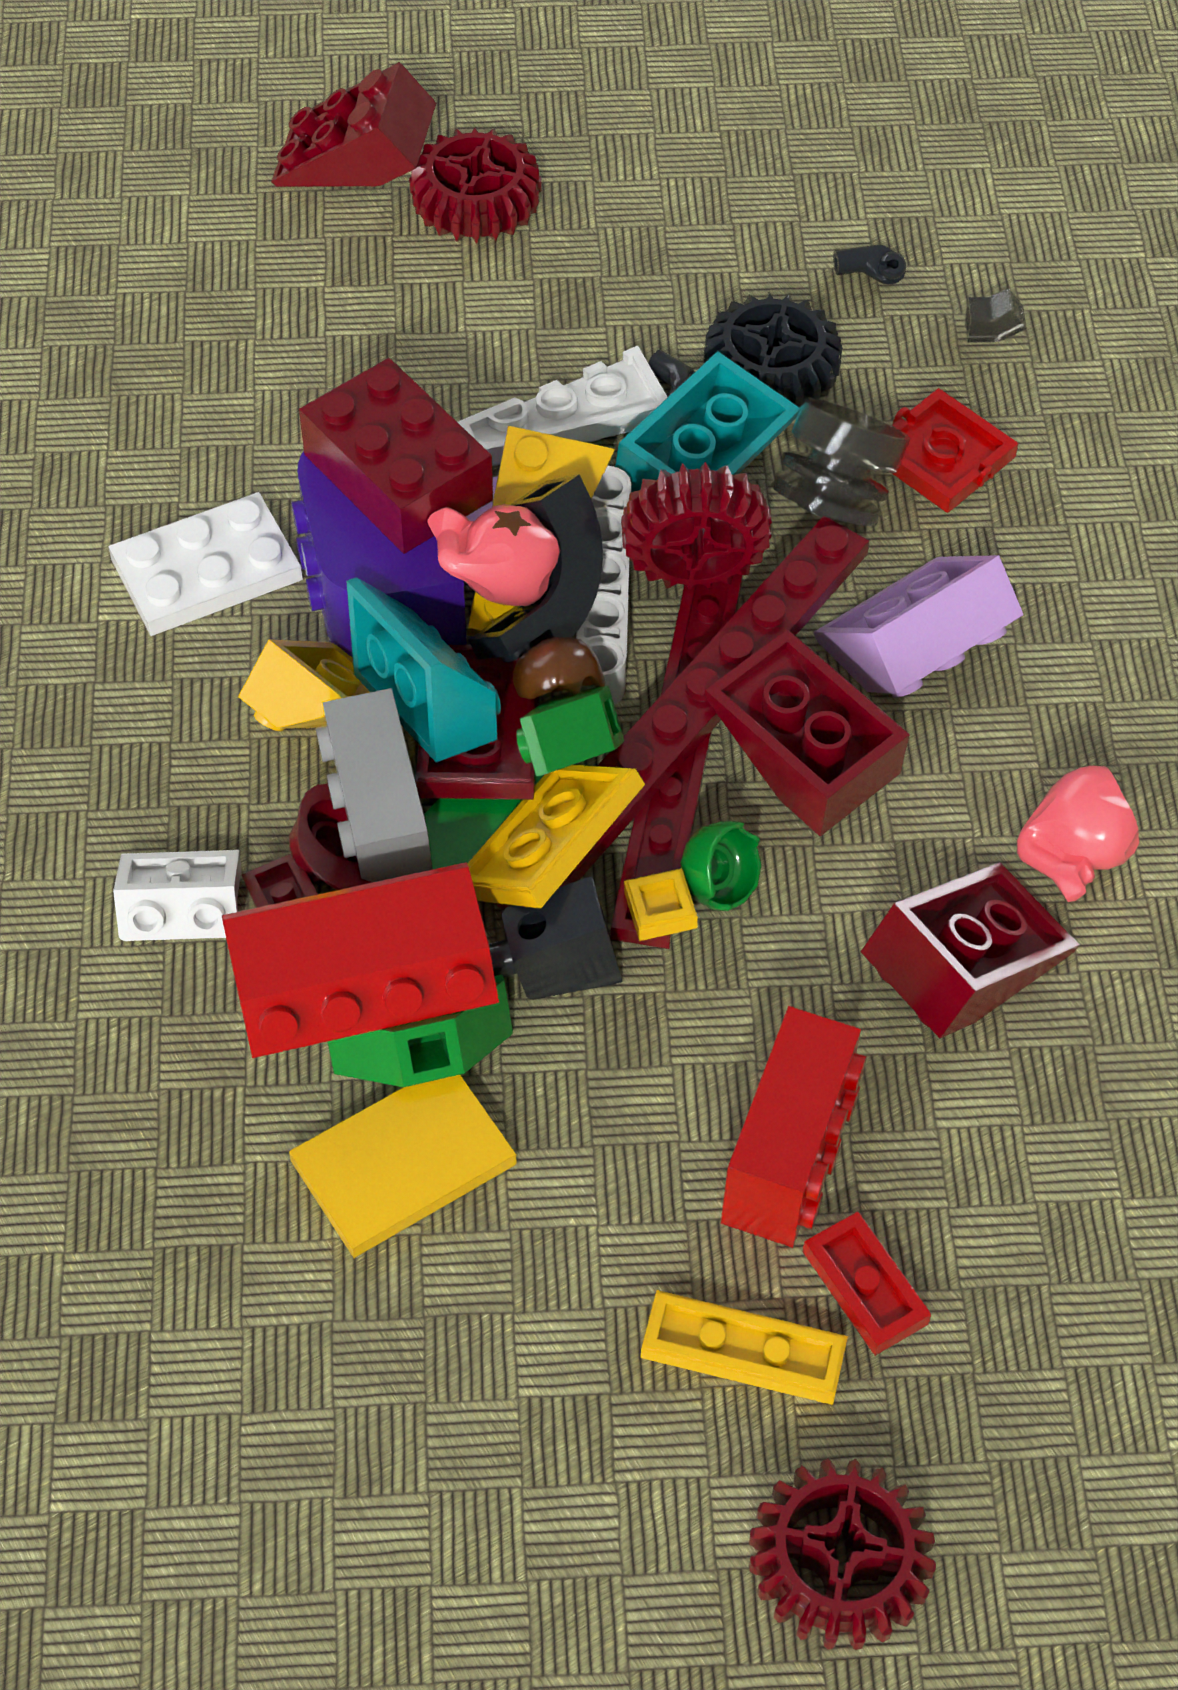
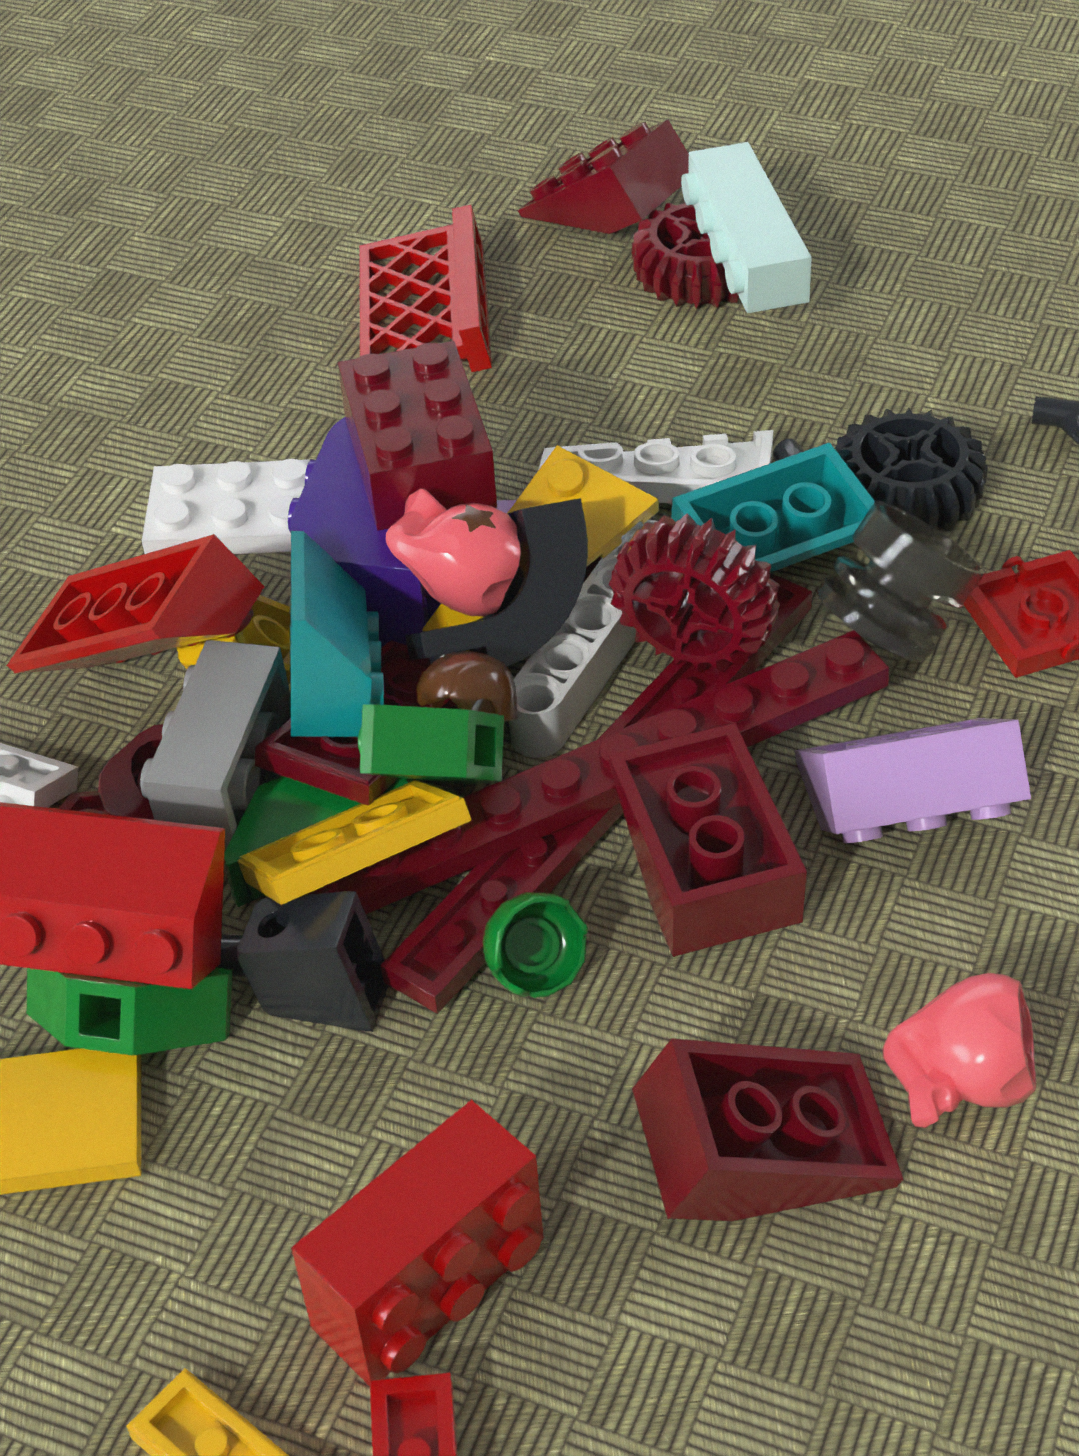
camera: 30 degrees right, 10 degrees down
yellow tile [624,868,698,941] -> none
none -> red slope [6,534,265,674]
none -> red fence [359,204,492,372]
none -> light aqua brick [681,142,812,313]

